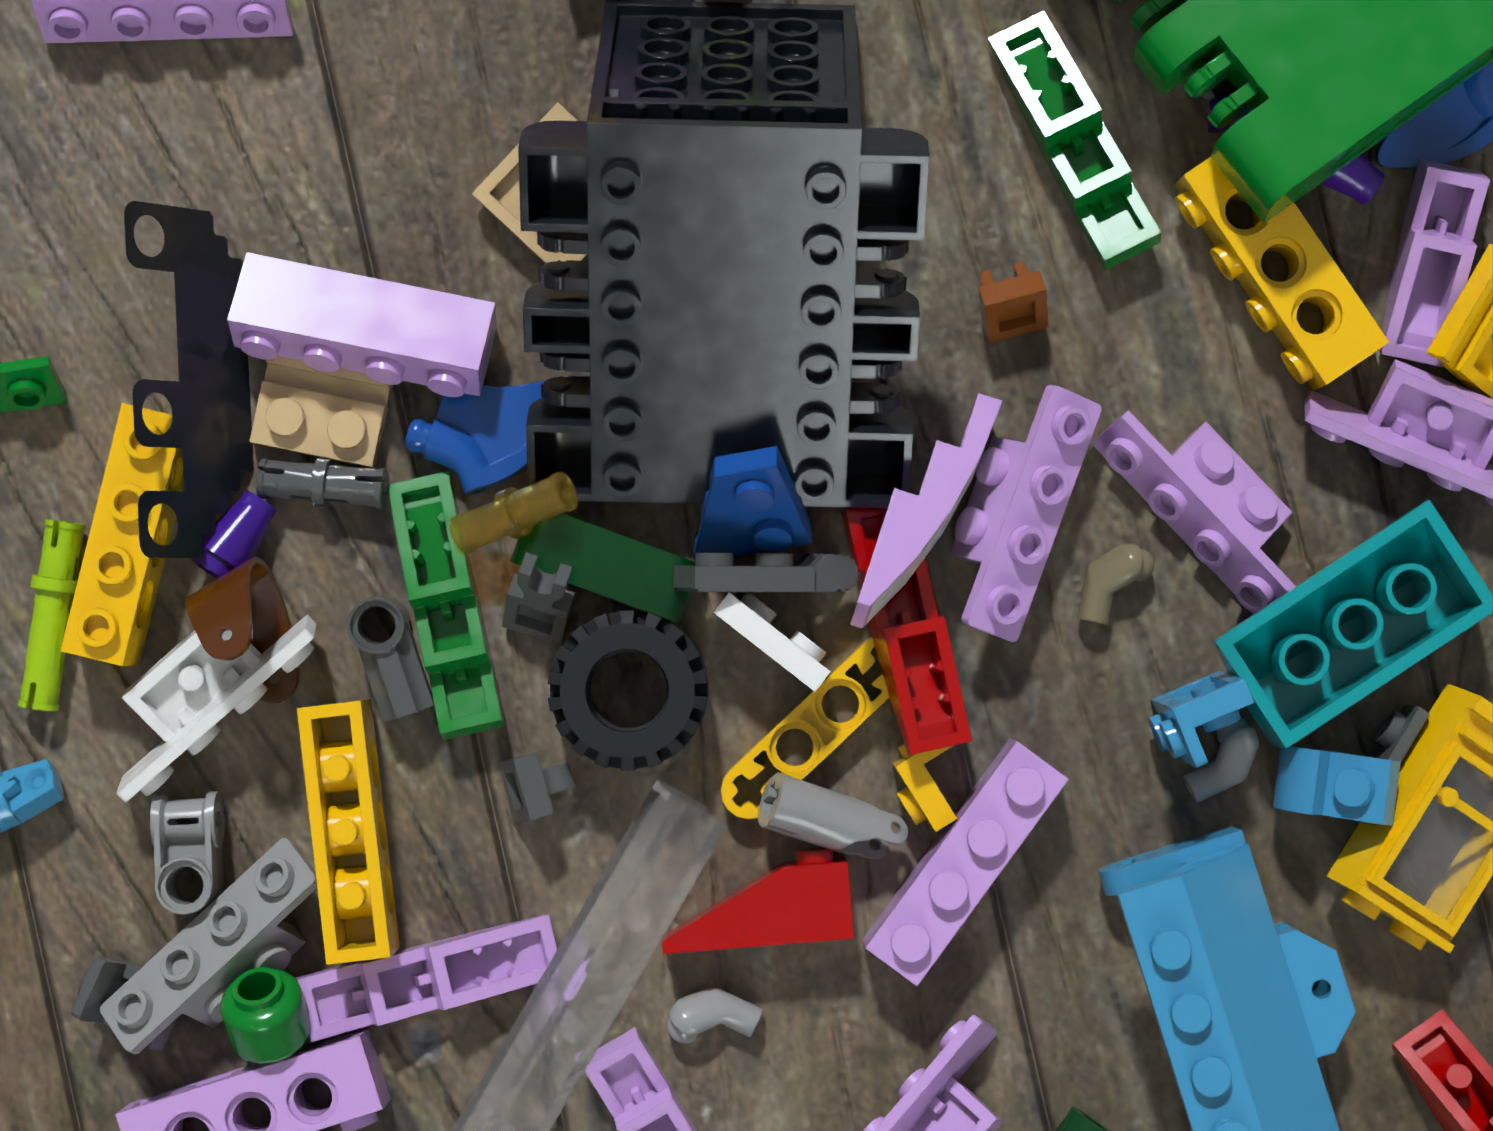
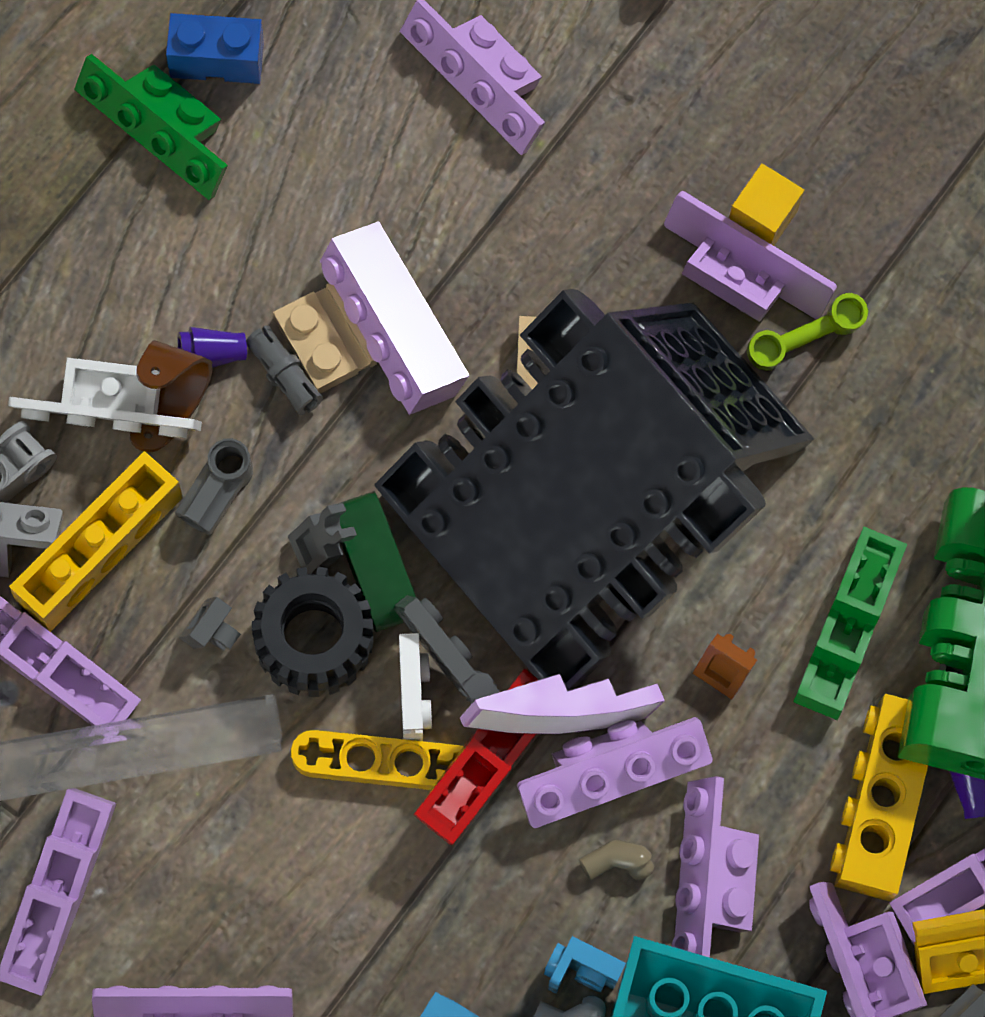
camera: 45 degrees right, 15 degrees down
lime pin [17,519,86,711] -> none
yellow brick [60,403,184,666] -> none
black piece [124,201,254,558] -> none
green slope [387,471,505,740] -> none
blue arm [405,381,545,496] -> none
clear yellow pin [450,472,578,553] -> none
red slope [662,847,854,954] -> none
light grey arm [666,987,763,1043] -> none
blue wing [693,446,812,560] -> none
light grey piece [758,772,908,860] -> none
lavender brick [862,738,1069,986] -> none
yellow bracket [892,743,957,832] -> none

